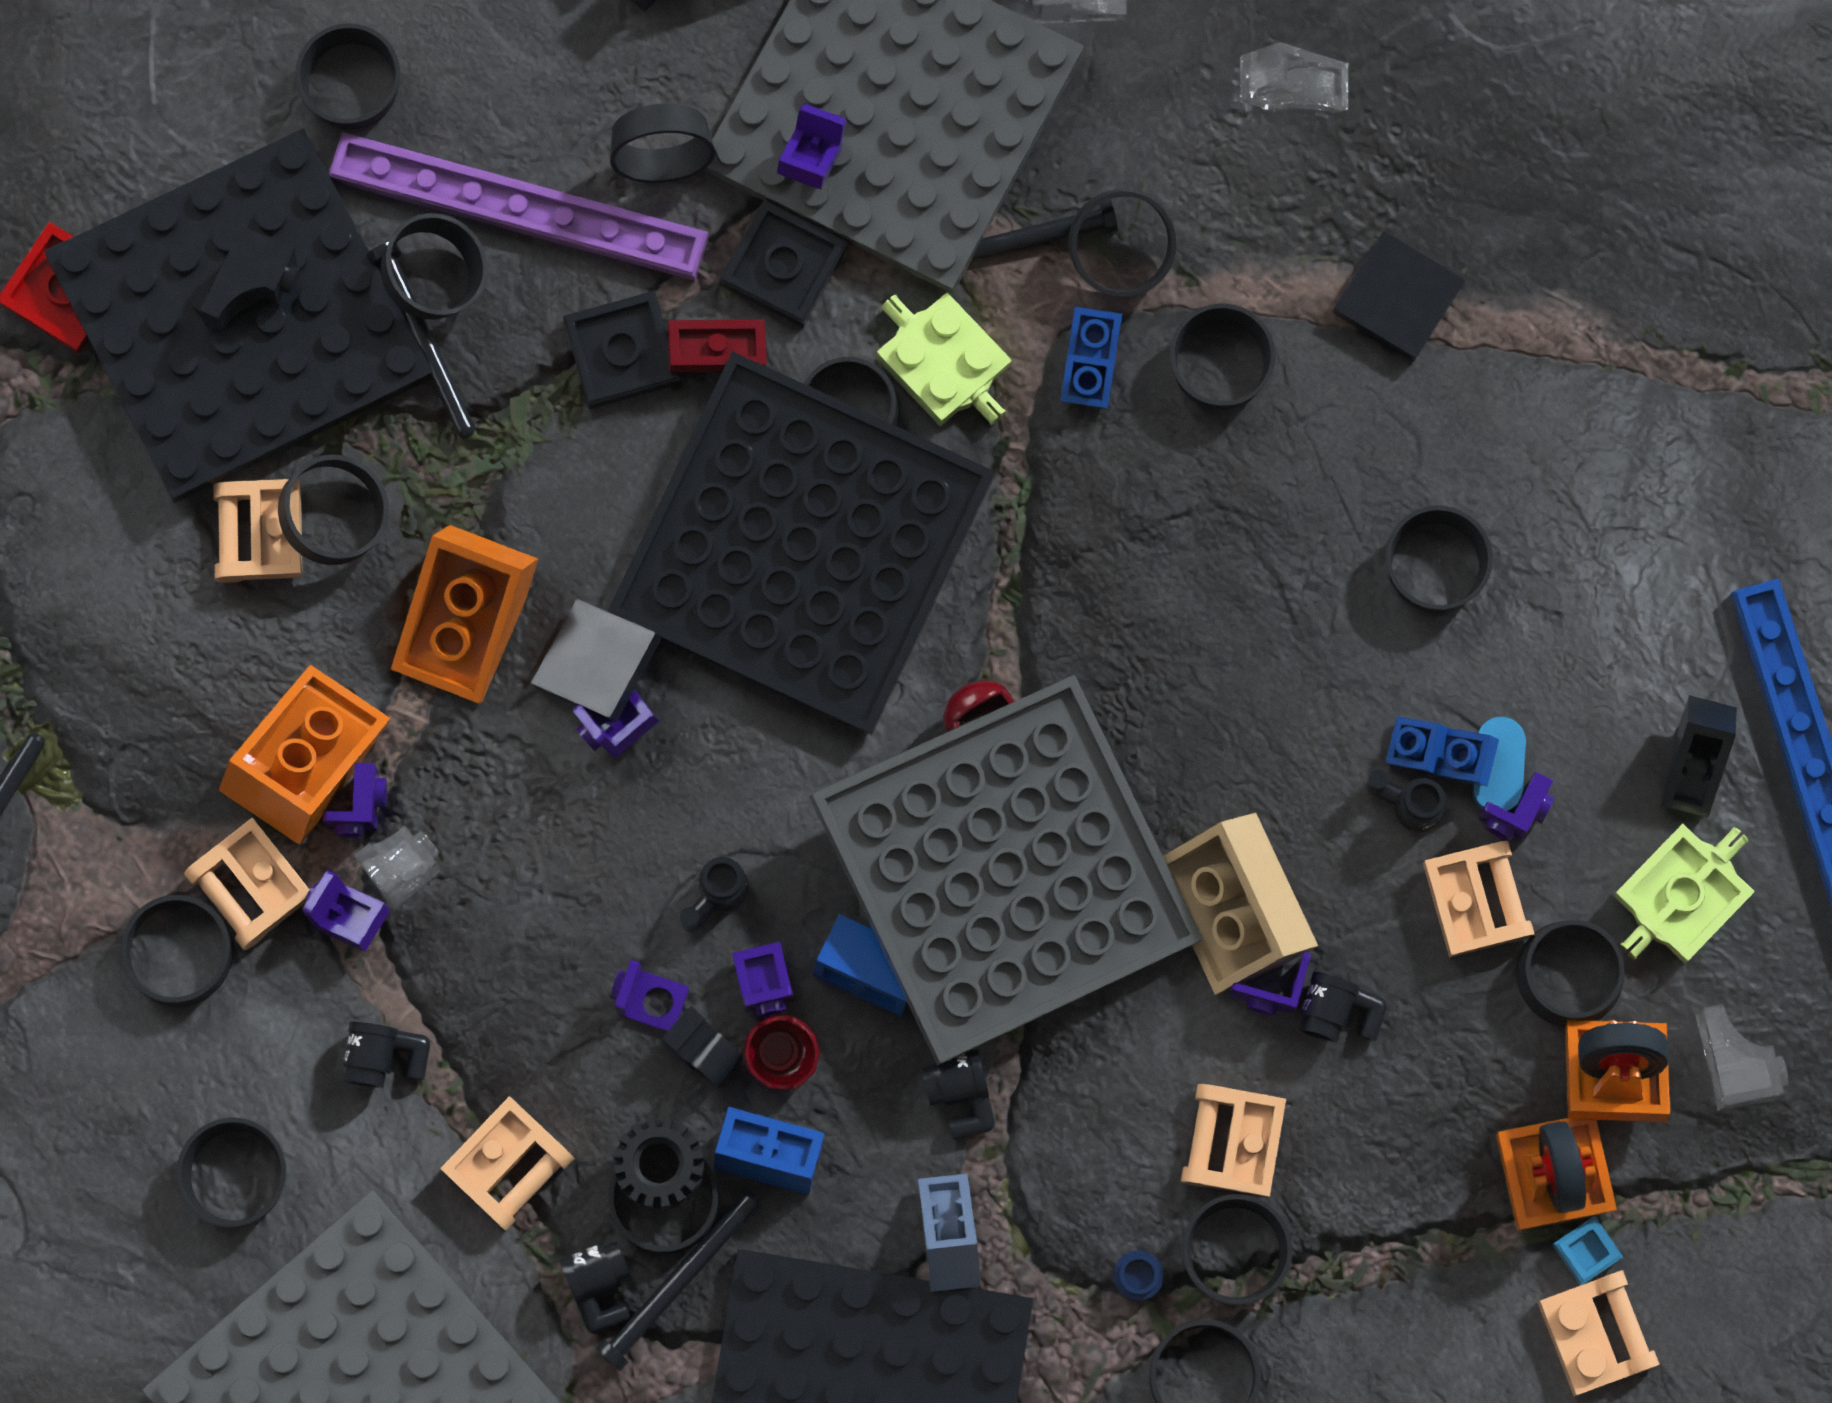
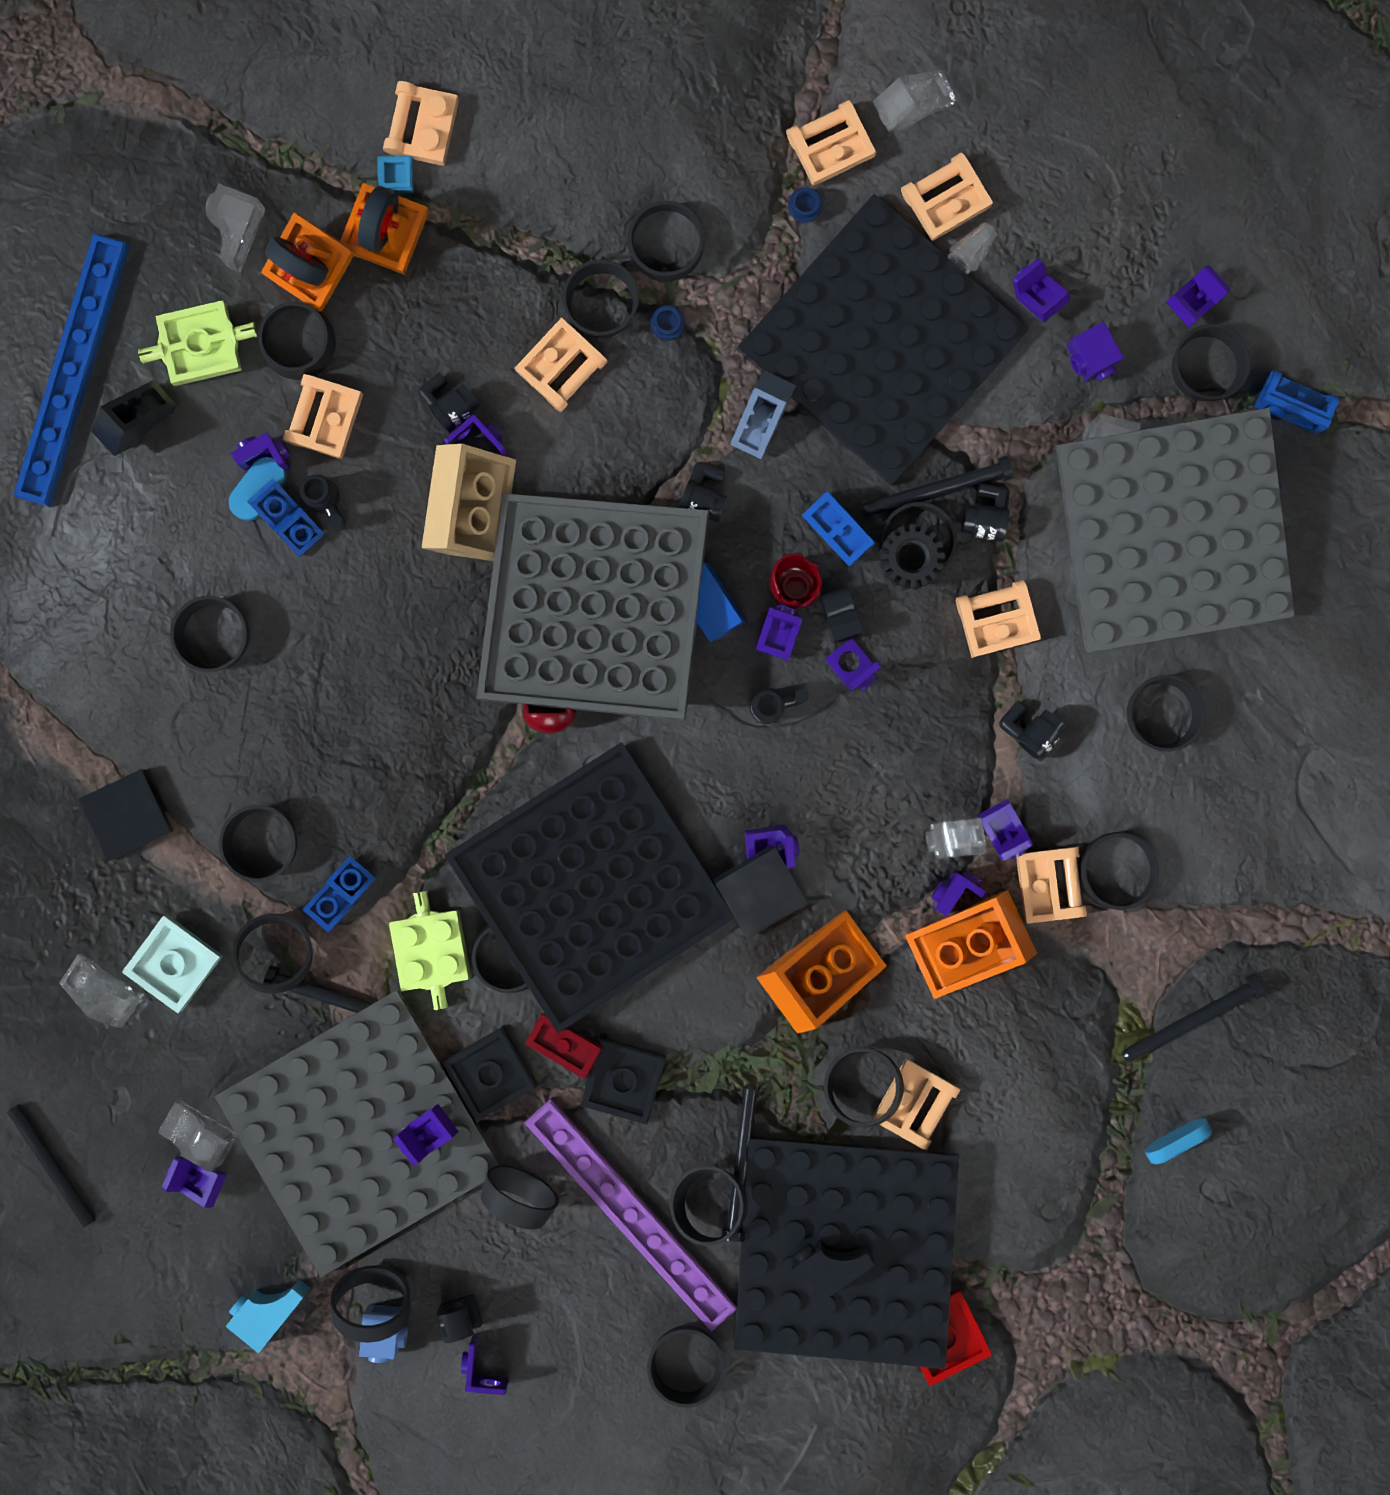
camera: 145 degrees left, 10 degrees up
none -> light aqua plate [122,915,223,1013]

